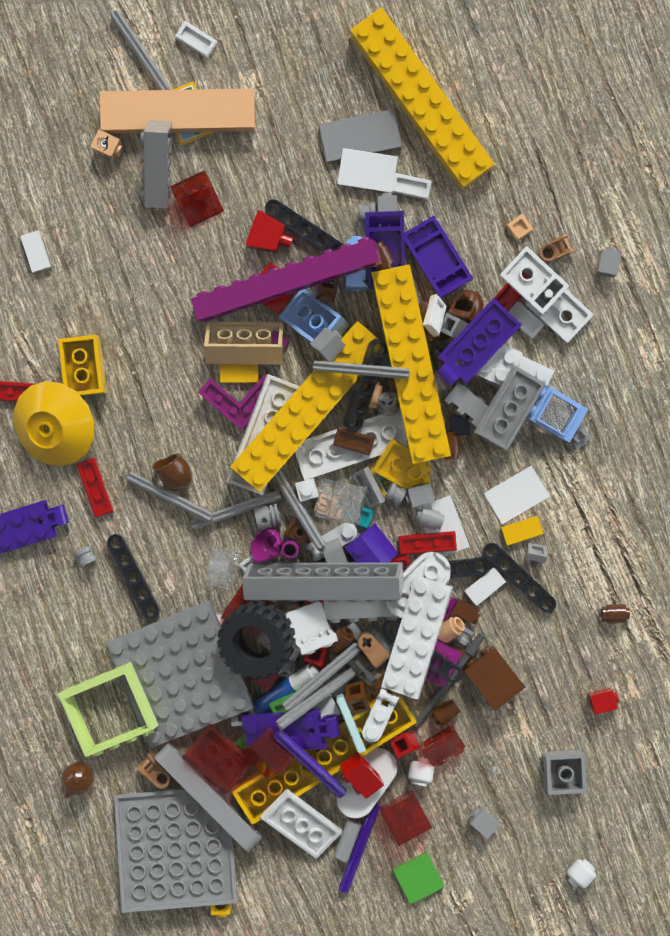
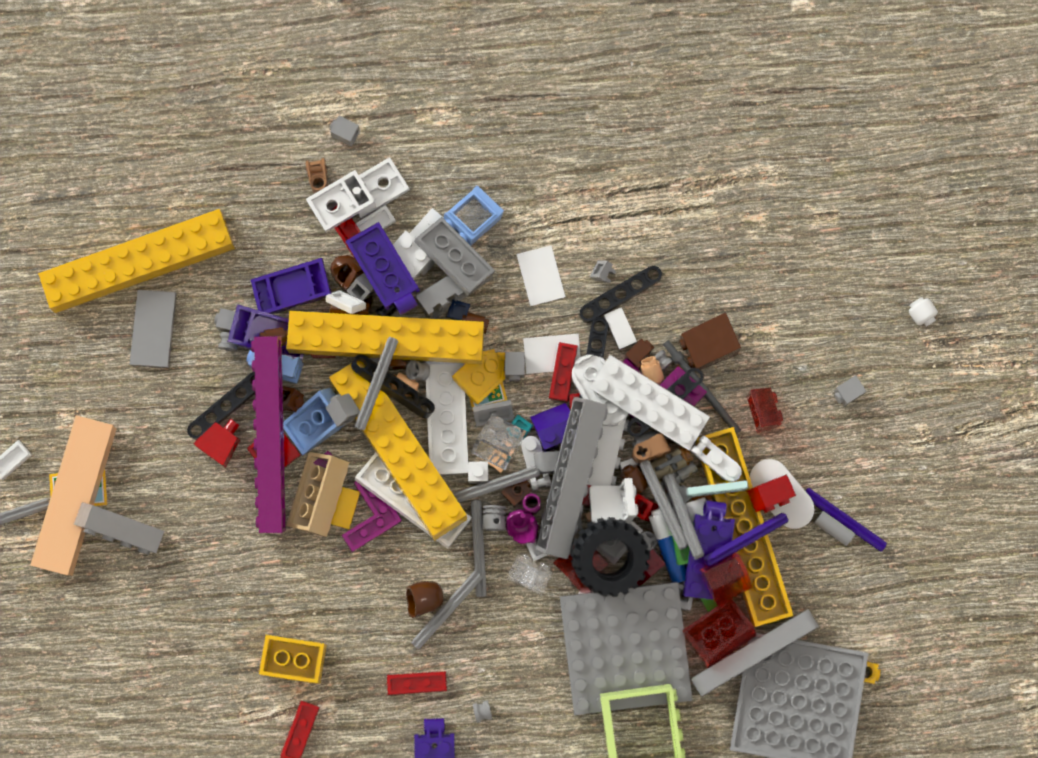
camera: 70 degrees left, 10 degrees down
yellow dish [14,381,94,466] -> none
white tile [20,230,52,273] -> none
light nougat brick [90,130,123,160] -> none
black beam [107,534,160,619] -> none
medium nougat piece [136,752,173,788] -> none
clear red slope [170,170,224,227] -> none
white tile [260,789,342,859] -> none
reddish brown tile [333,427,375,456] -> none
white sticker [337,148,398,193] -> none
reddish brown brick [345,681,371,715] -> none
clear red brick [380,789,432,846] -> none
light grey wheel [384,482,406,506] -> none
red brick [389,731,421,758] -> none
white tile [390,173,432,201] -> none
bright green tile [393,851,444,905] -> none
white head [408,757,434,787] -> none
light grey brick [415,507,445,530] -> none
reddish brown brick [431,699,461,726] -> none
yellow tile [501,516,544,546] -> none
light nougat tile [506,214,533,241] -> none
light grey brick [543,750,587,795] -> none
light grey tile [570,424,592,450] -> none
red brick [588,688,619,715] -> none
reddish brown brick [601,604,630,624] -> none

